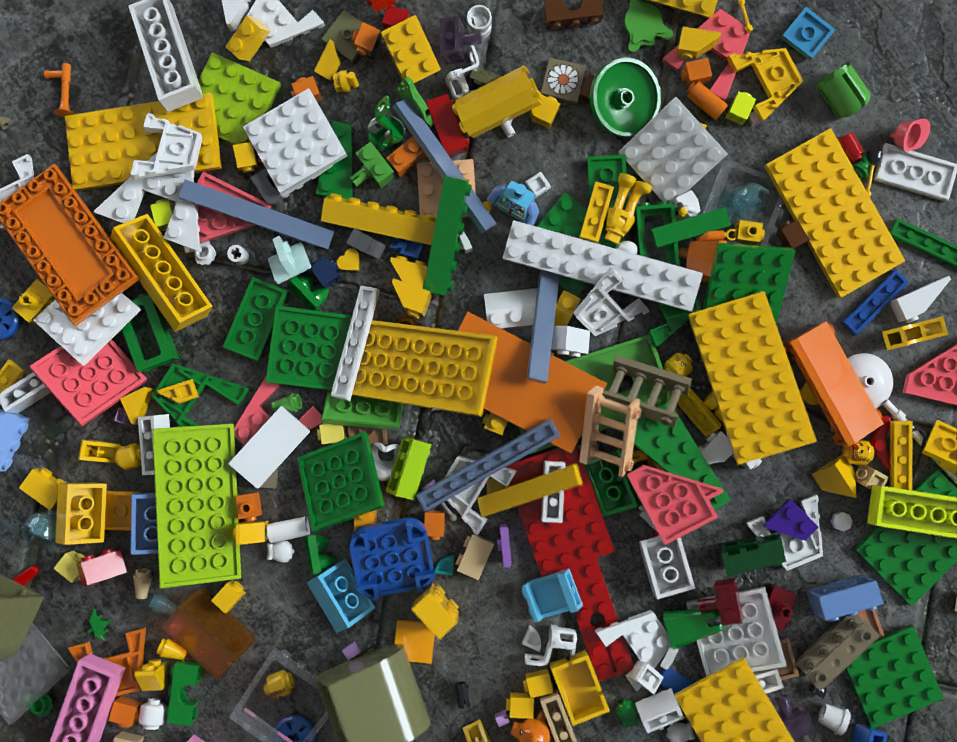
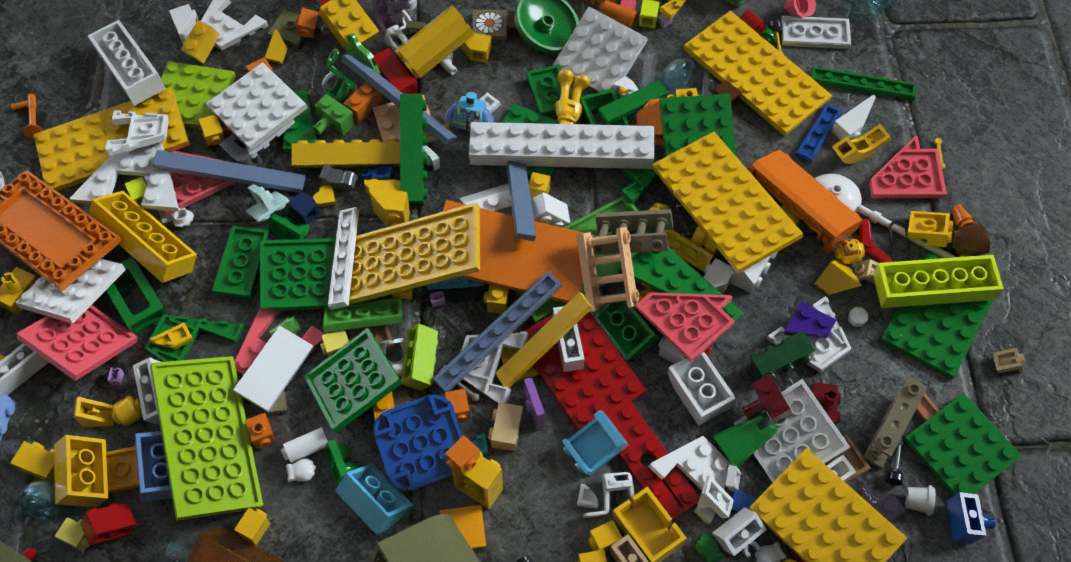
camera: 20 degrees left, 25 degrees down
yellow slope [120,387,154,425] -> none
tan cone [133,568,153,599] -> none
white gear [227,245,249,265] -> none
yellow slope [233,520,268,545] -> none
yellow piece [333,70,359,93] -> none
white wing [573,267,650,336] -> none
yellow plate [579,182,614,243] -> none
medium blue brick [806,575,883,622] -> none
yellow tile [890,420,913,491] -> none
none -> orange brick [445,435,480,475]

